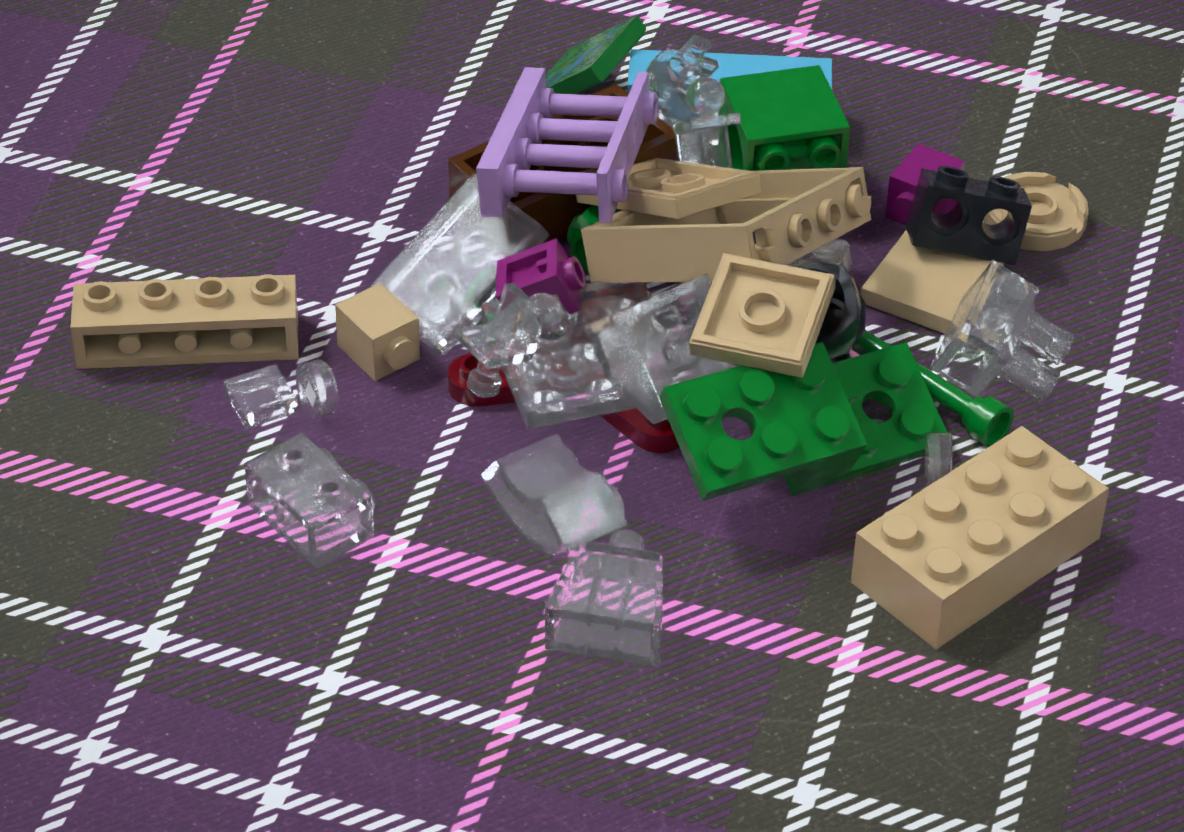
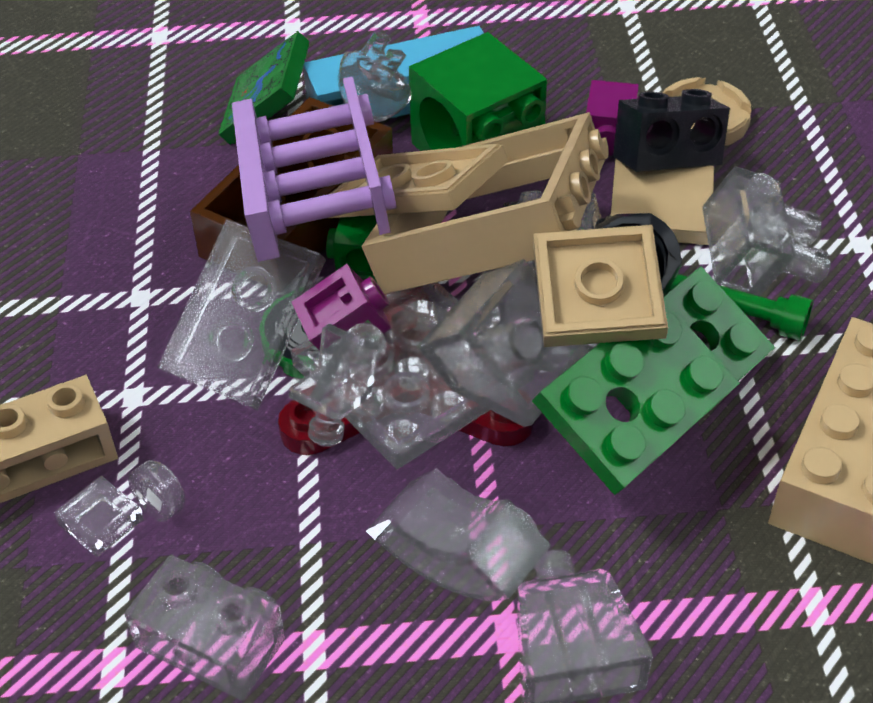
camera: 20 degrees left, 5 degrees up
tan brick [335,283,420,381] -> none
clear plate [410,276,484,355] -> none
clear piece [673,77,741,168] -> none
clear tile [925,433,952,487] -> none

